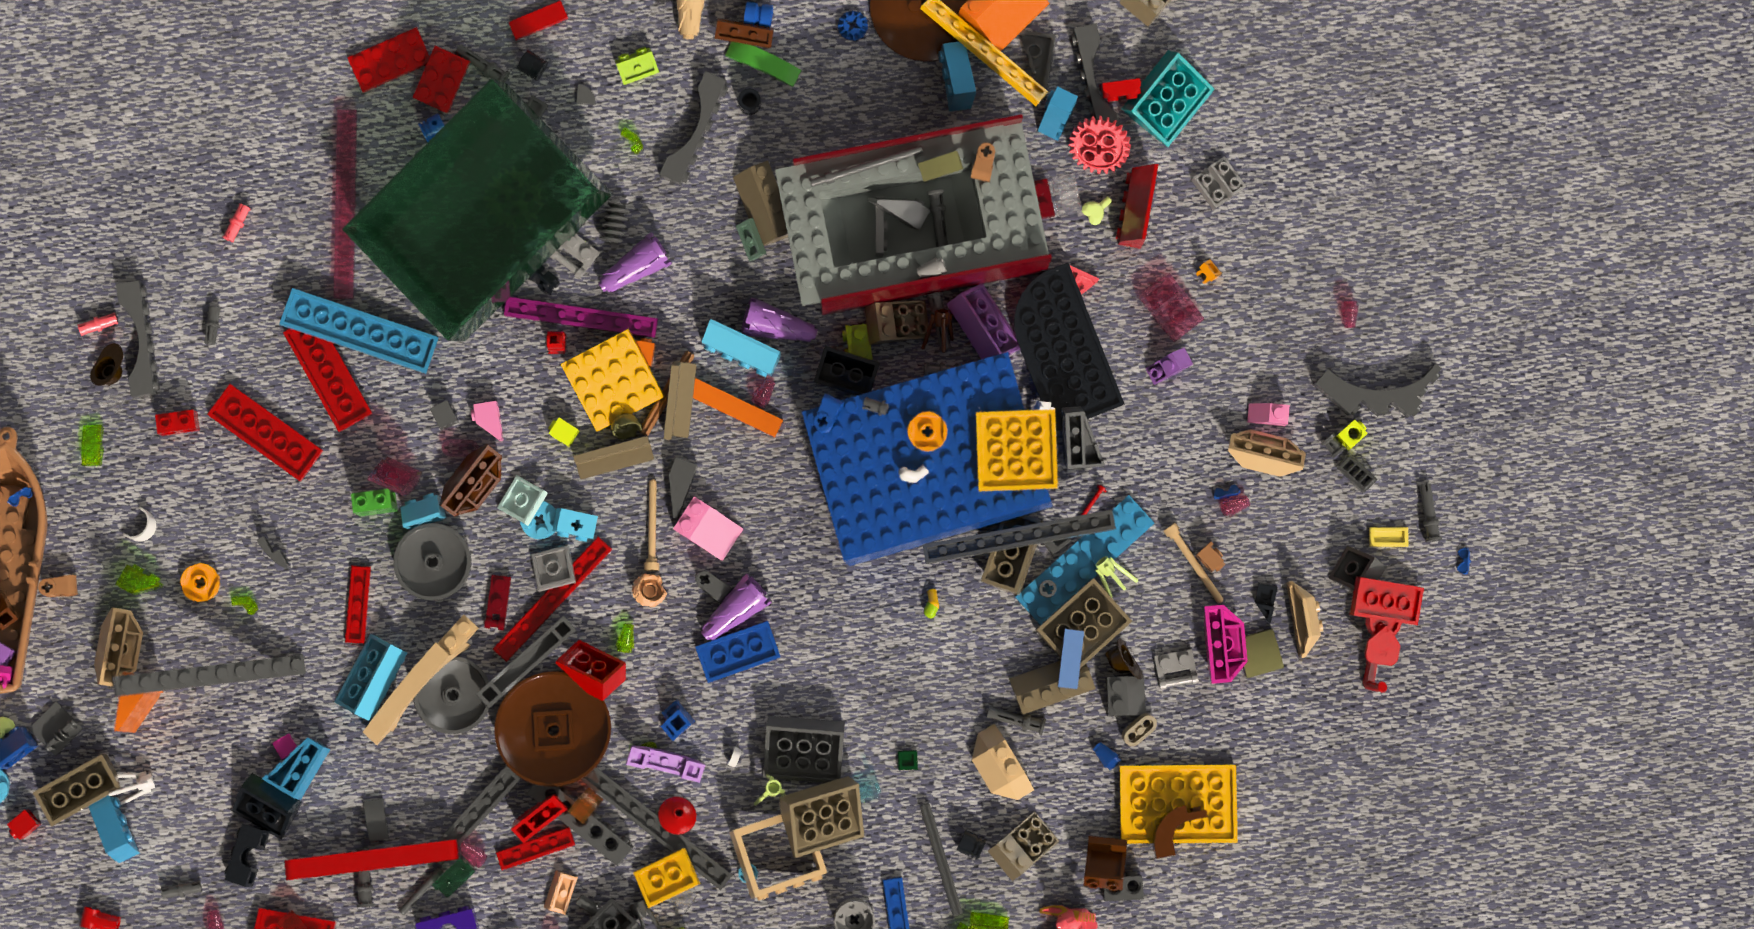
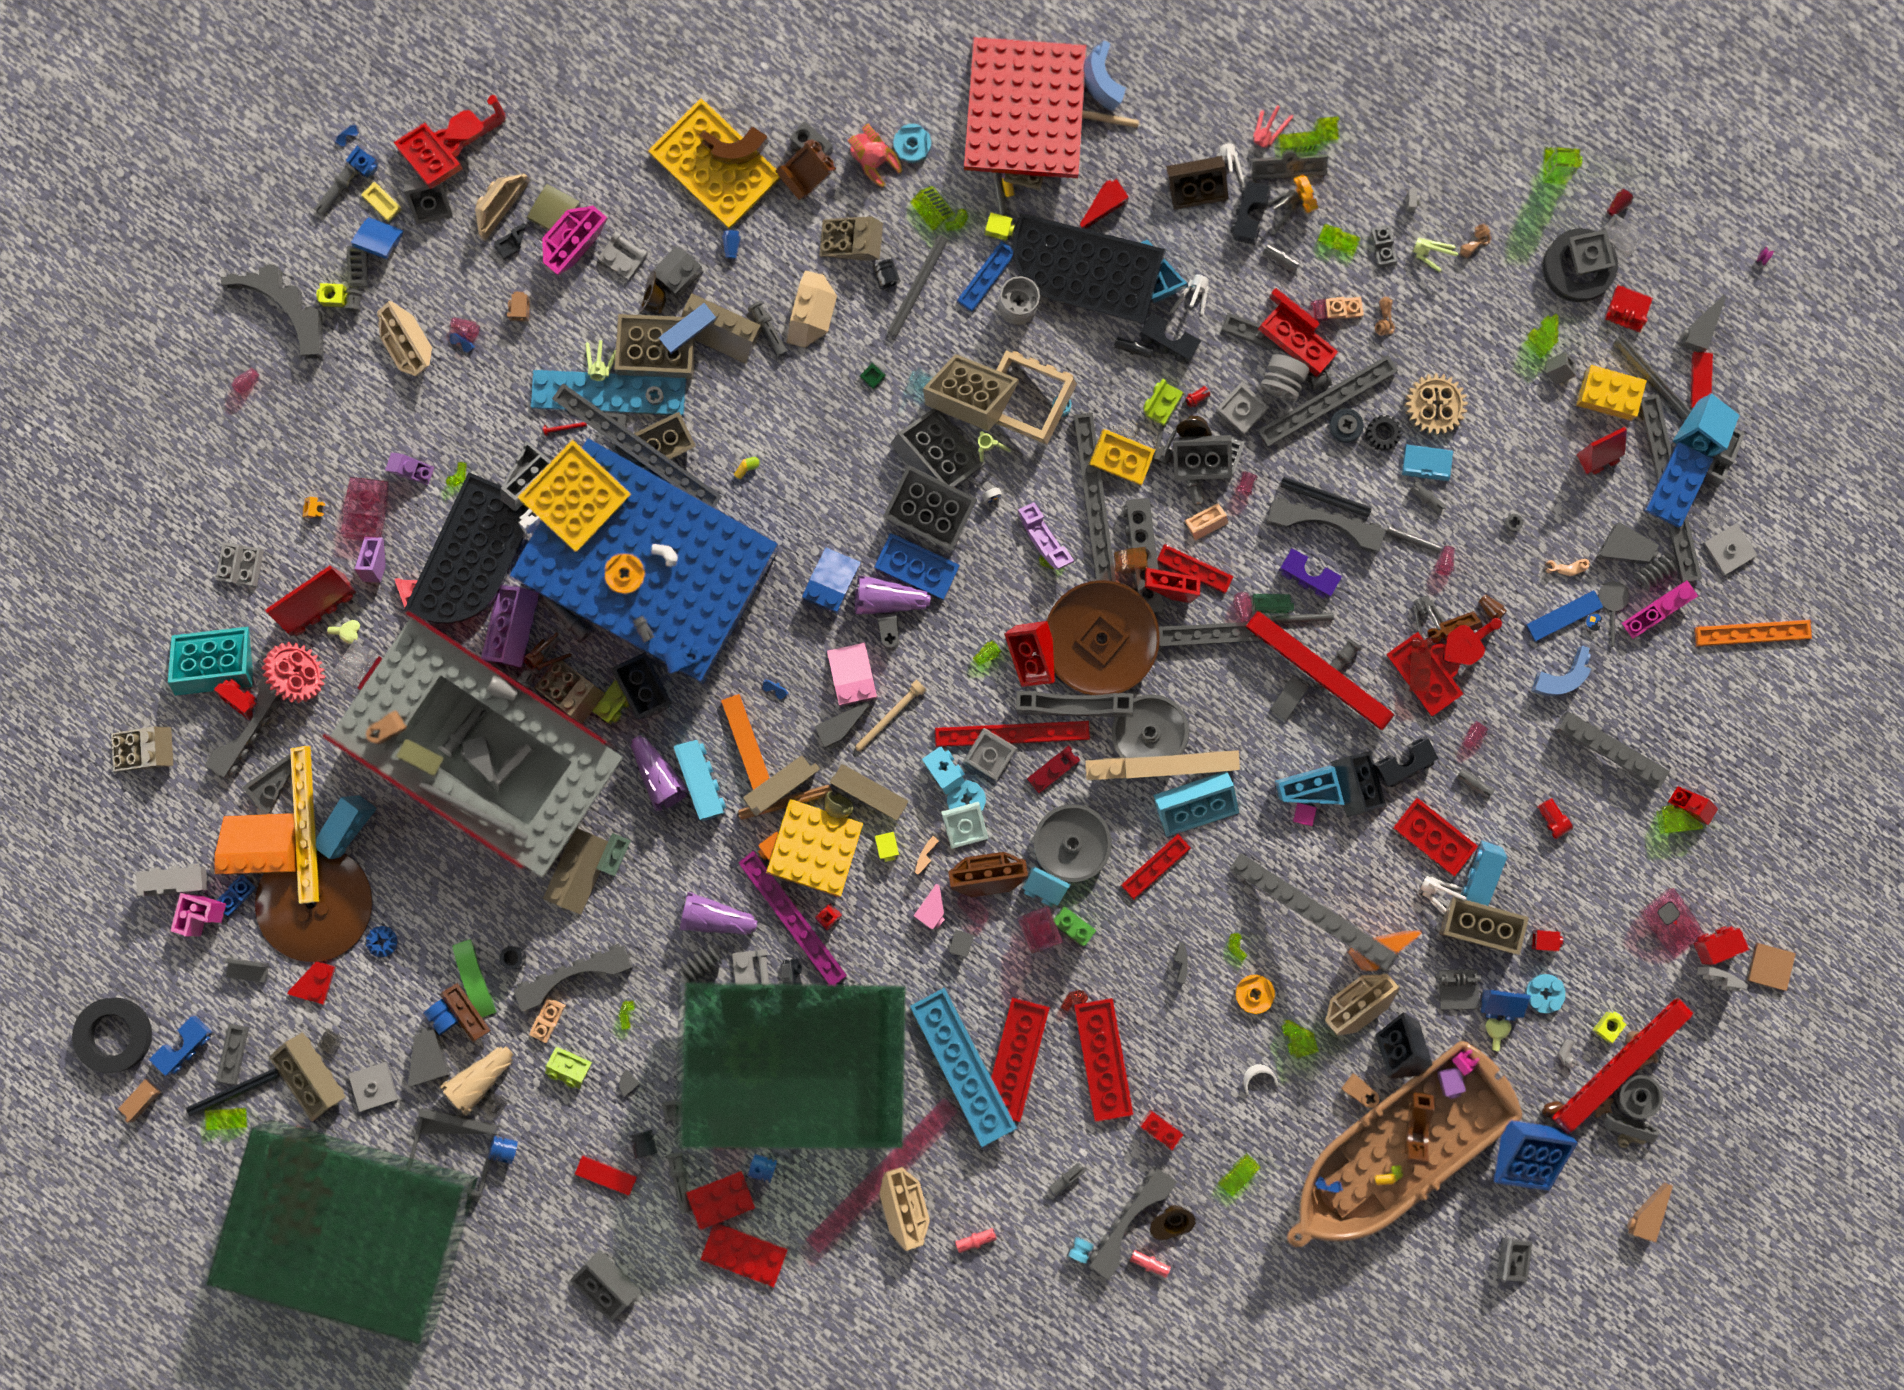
camera: 135 degrees left, 0 degrees up
light nougat hair [632,574,667,607] -> none
red dish [658,797,697,835] -> none
blue brick [660,700,696,741] -> none
clear pink cone [751,378,776,408] -> none
dark azure wedge [1038,86,1078,141] -> none
dark tan plate [1122,713,1157,746] -> none
tan piece [1163,522,1223,603] -> none
bright pink slope [1247,403,1290,426] -> none
none -> blue brick [346,146,379,179]
none -> slope [351,217,404,259]
none -> medium lavender slope [355,537,386,583]
none -> clear neon green arm [446,462,467,488]
none -> light nougat slope [529,997,566,1043]
none -> blue piece [763,680,789,699]
none -> slope [802,547,861,614]
none -> tan wedge [879,1167,930,1251]
none -> dark grey slope [883,465,977,551]
none -> light nougat slope [915,836,939,875]
none -> clear red arm [1060,990,1088,1012]
none -> medium azure wheel [1068,1237,1094,1264]
none -> black slope [1375,1012,1433,1079]
none -> red plate [1392,798,1478,877]

